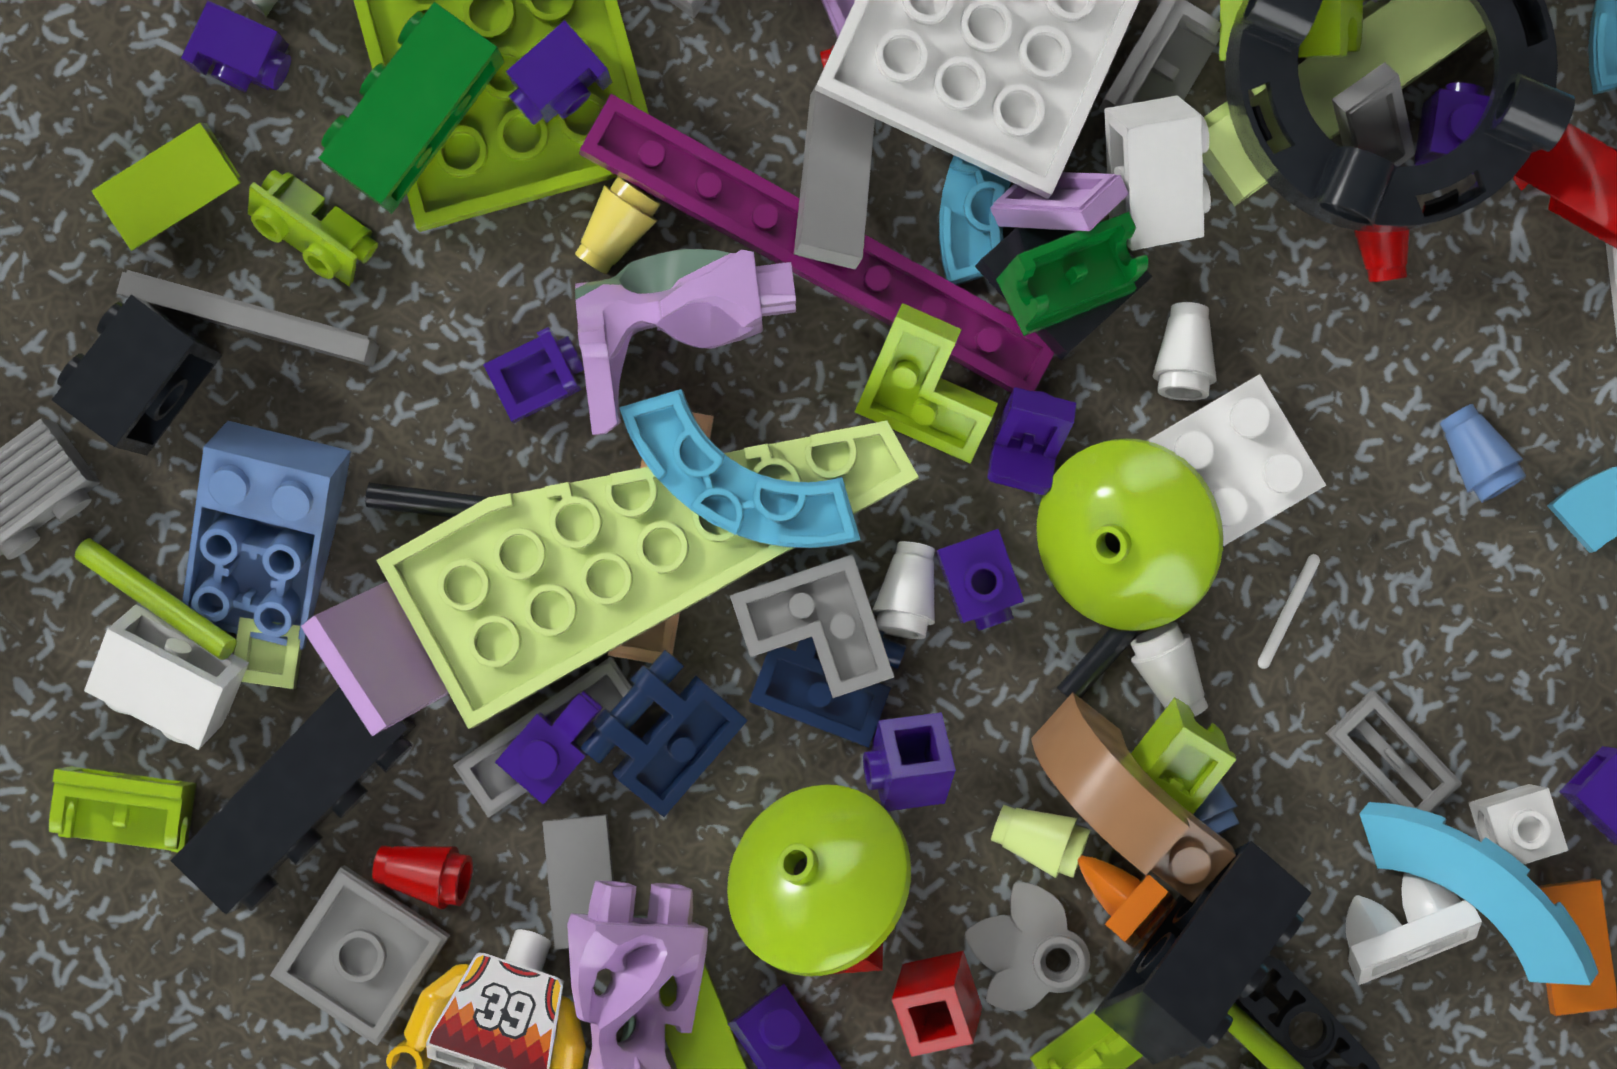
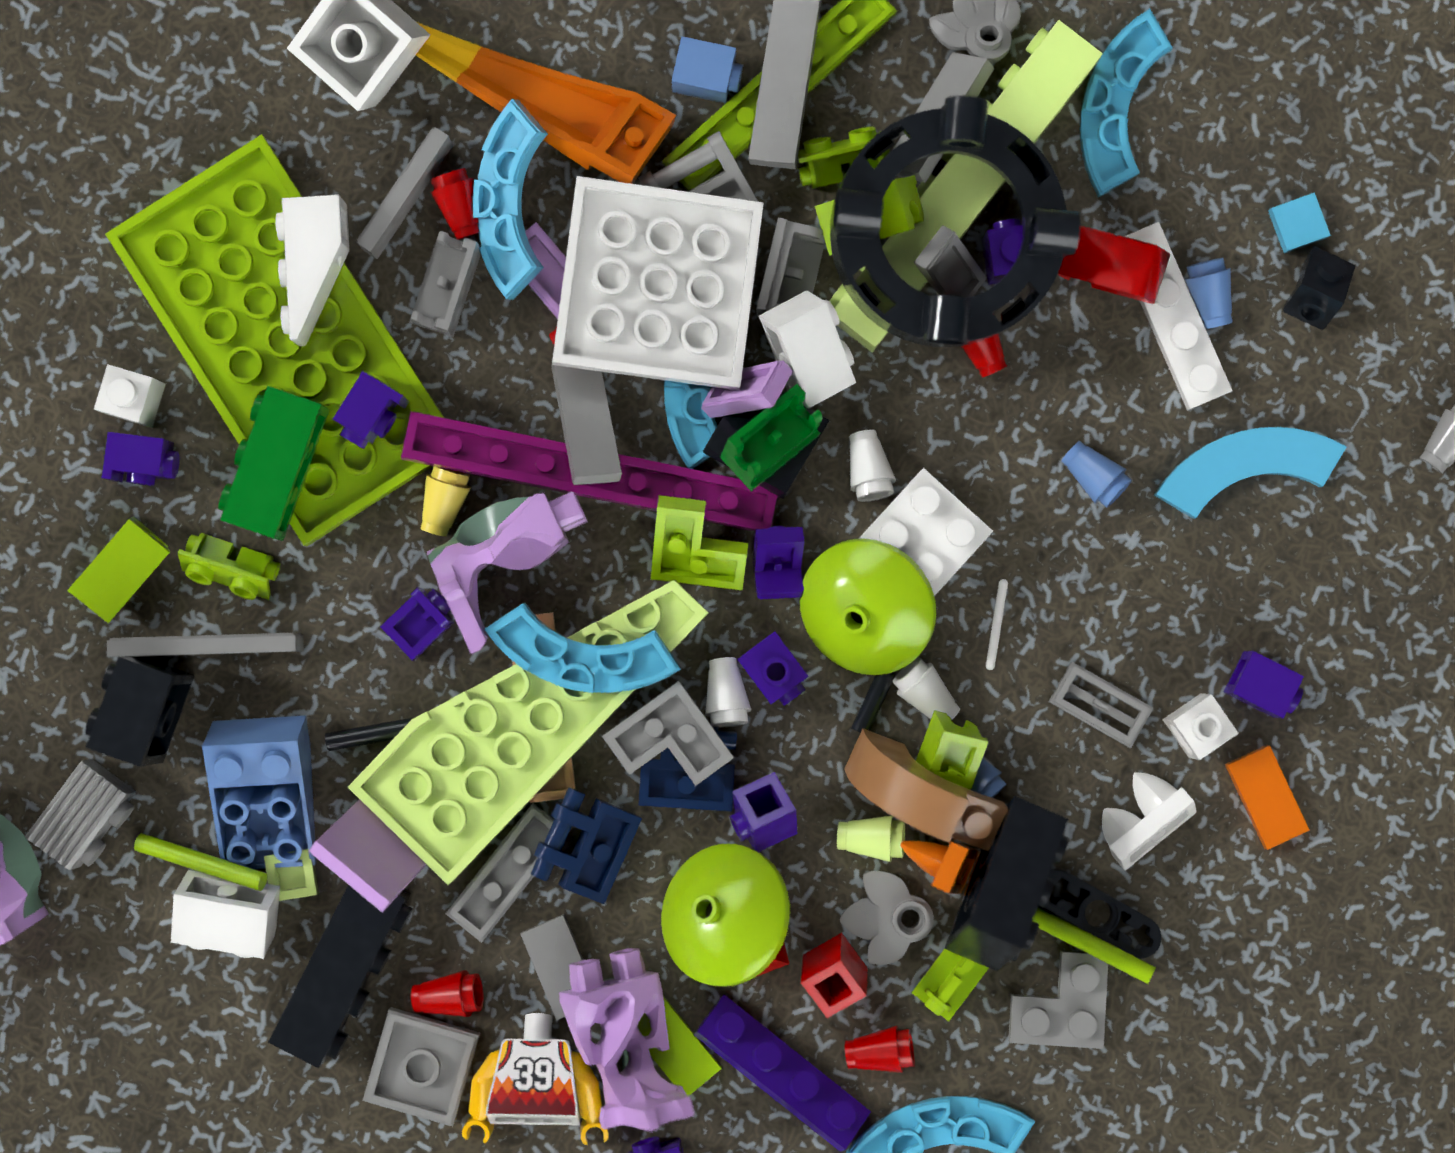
camera: 20 degrees left, 0 degrees up
lime hinge [49,766,196,853] -> none
dark purple plate [495,691,603,804] -> none
medium azure tile [1360,802,1599,985] -> none

